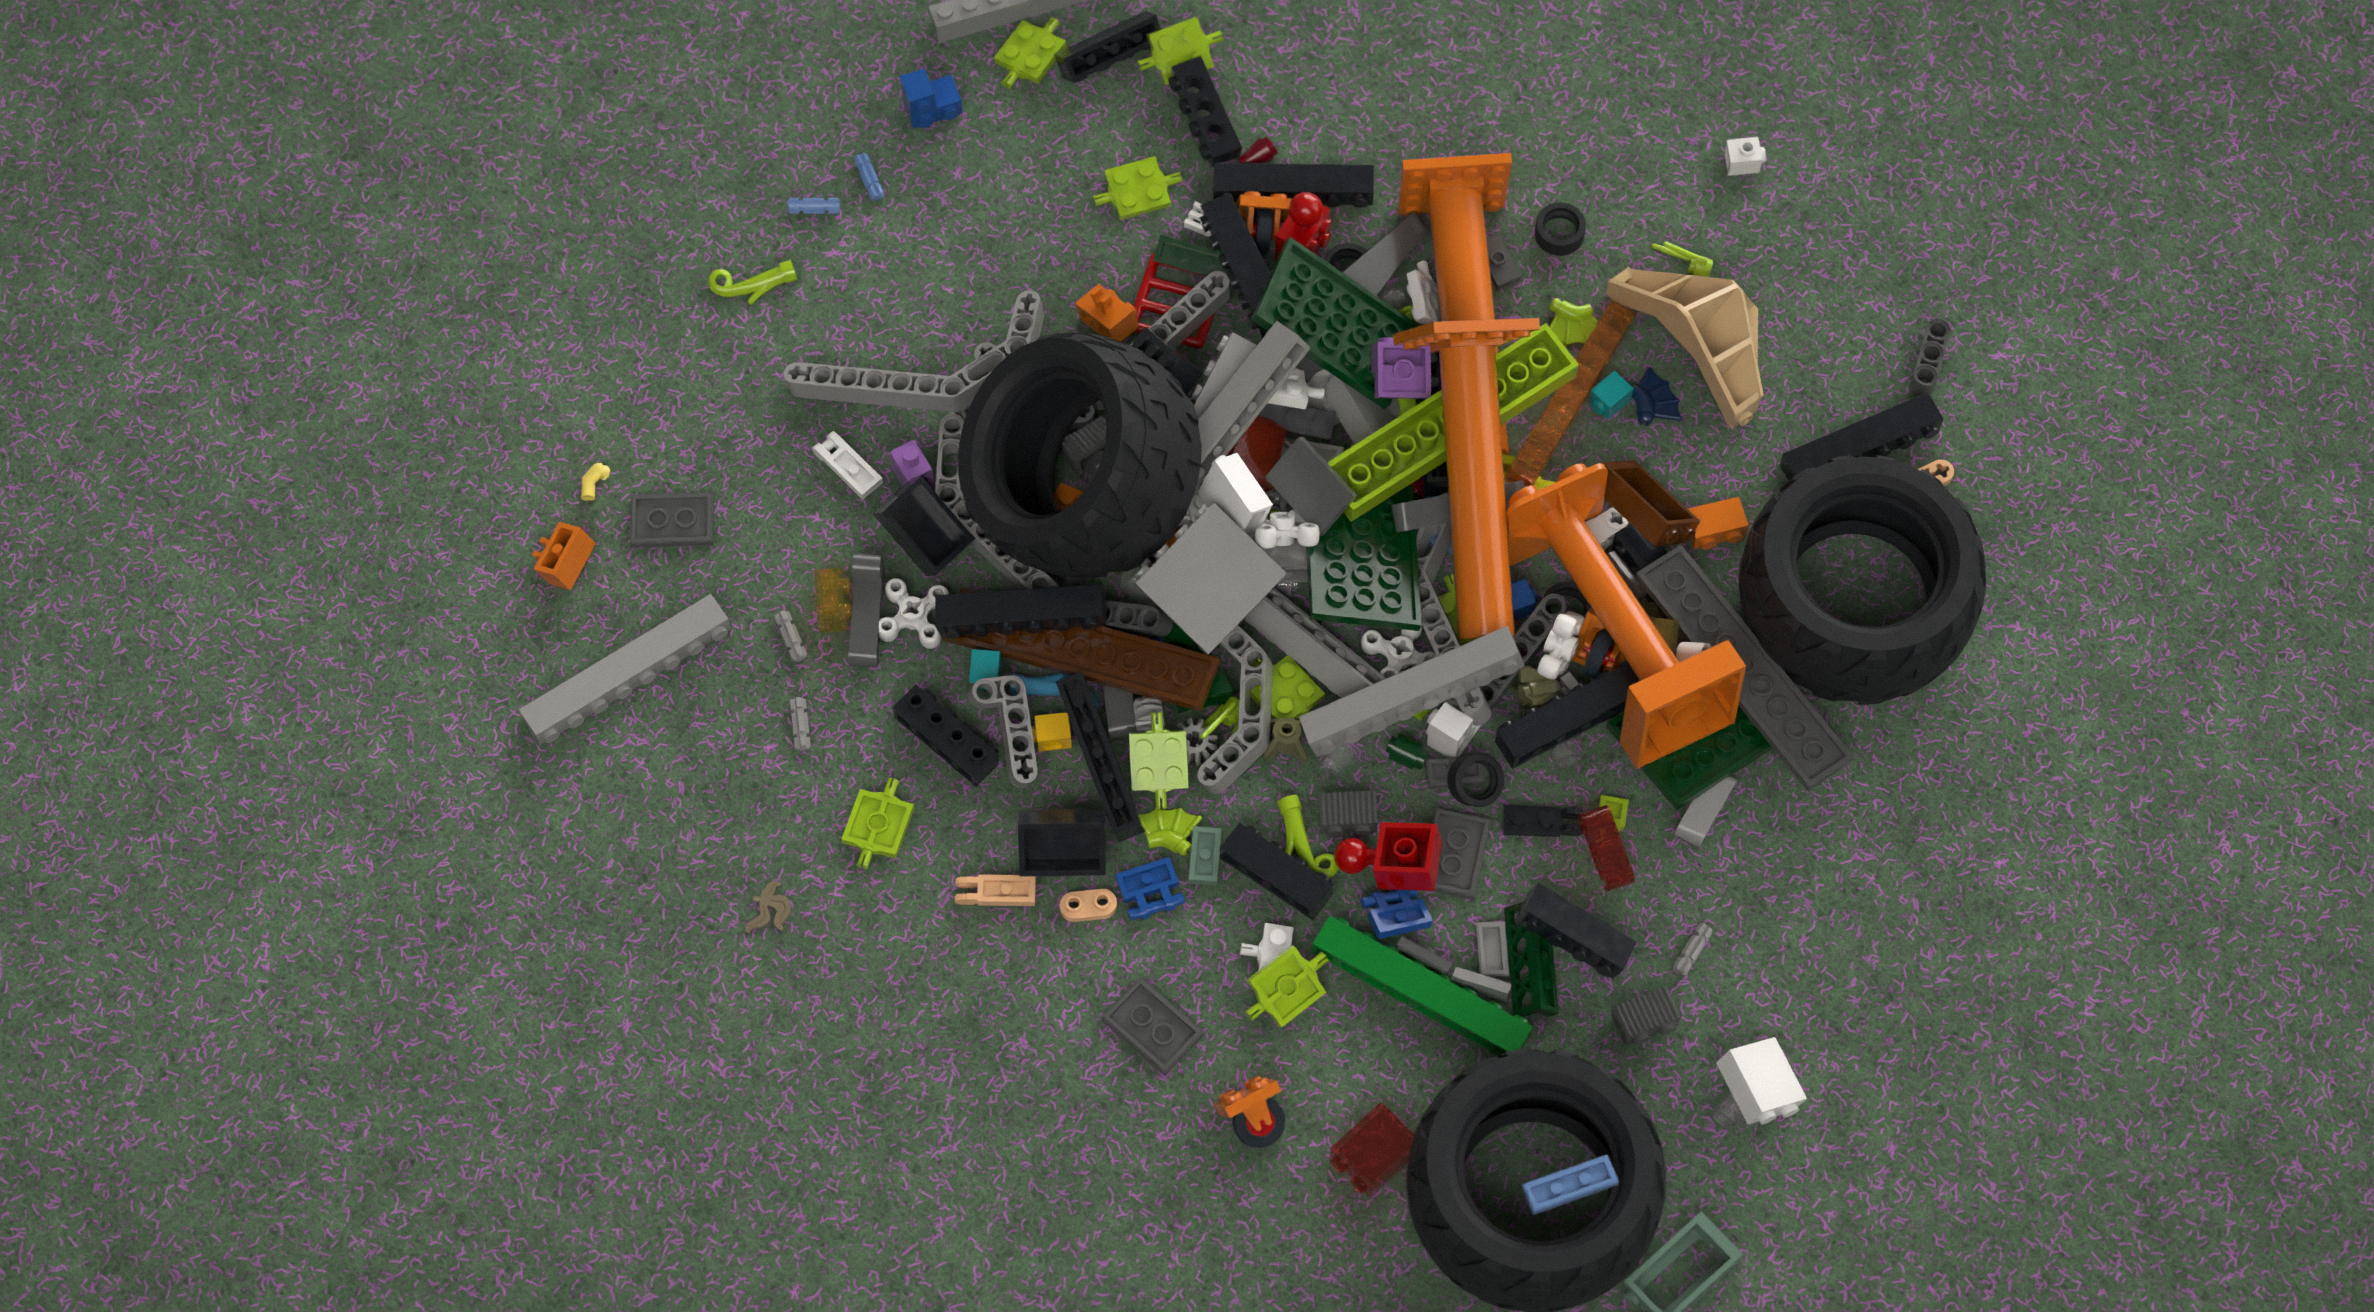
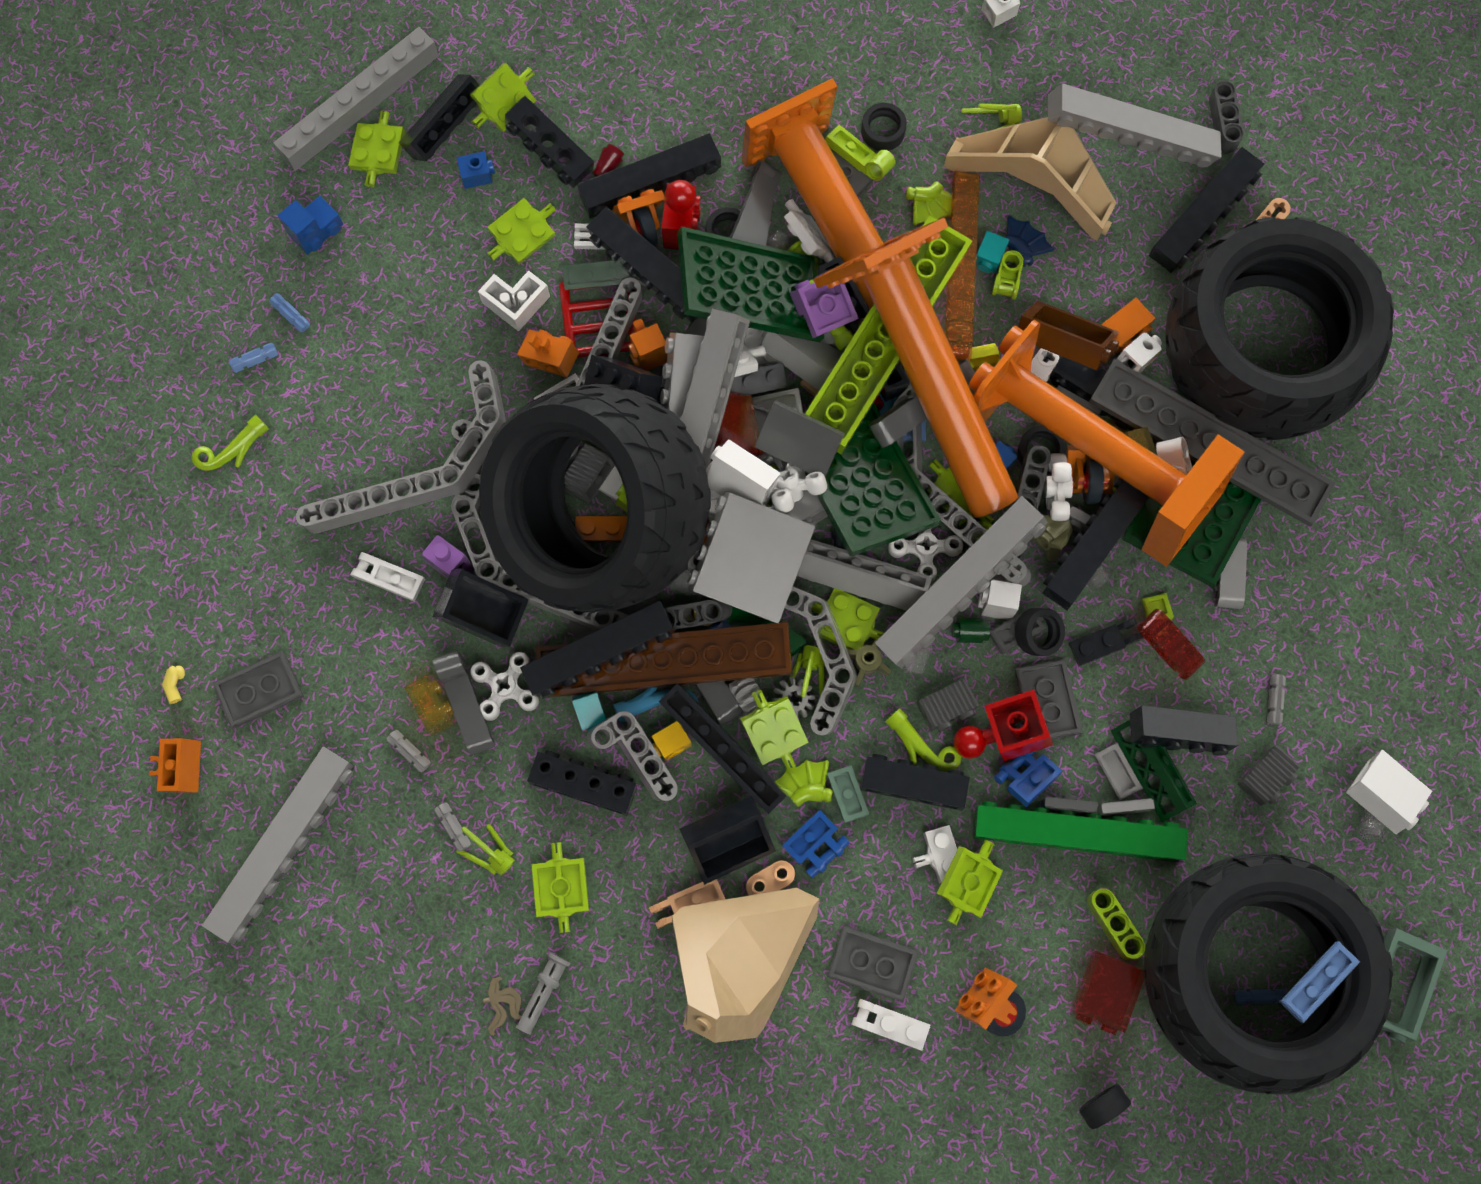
camera: 25 degrees left, 10 degrees up
none -> lime plant [456,824,515,876]
none -> blue brick [457,151,495,189]
none -> white brick [478,271,550,331]
none -> light grey pin [516,953,571,1035]
none -> orange brick [628,318,668,371]
none -> tan panel [672,888,819,1043]
none -> lime plate [825,125,895,181]
none -> white plate [851,999,930,1051]
none -> lime piece [991,250,1023,301]
none -> light grey brick [1048,83,1221,167]
none -> black tyre [1079,1084,1131,1129]
none -> lime beam [1087,888,1145,960]
none -> white torso [1116,333,1162,373]
none -> medium blue axle [1234,989,1287,1005]

